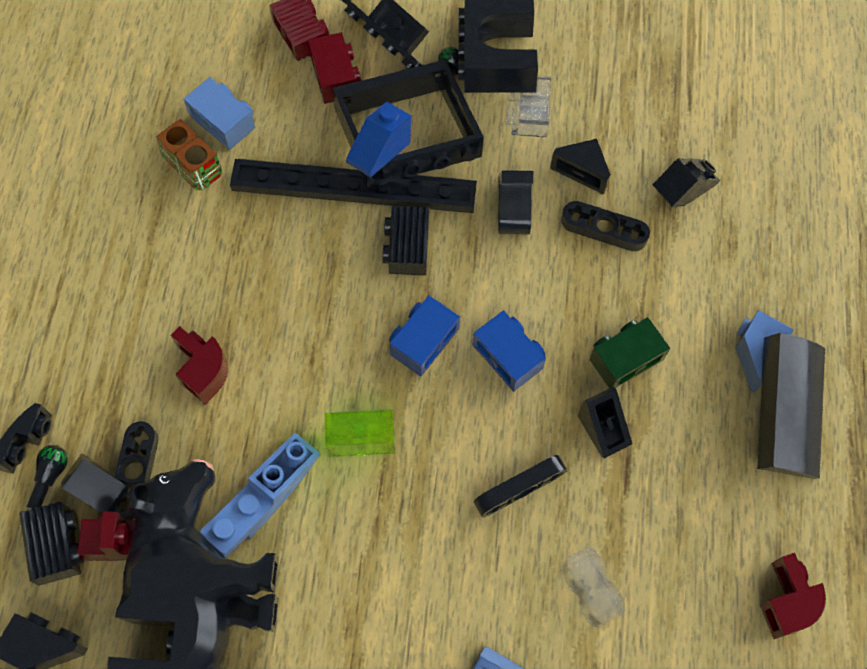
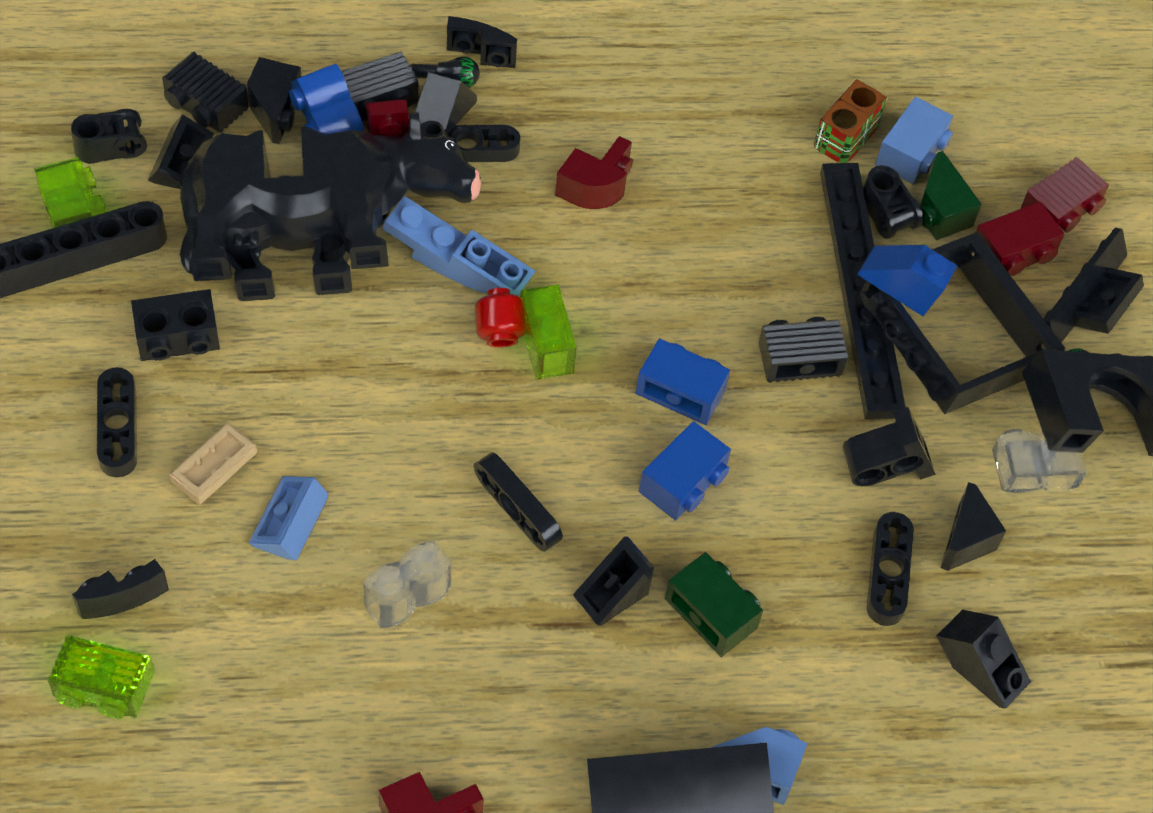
camera: 75 degrees right, 10 degrees down
none -> blue brick [289,63,365,133]
none -> red head [475,288,527,348]
none -> black piece [863,165,923,239]
none -> dark green slope [920,151,982,240]

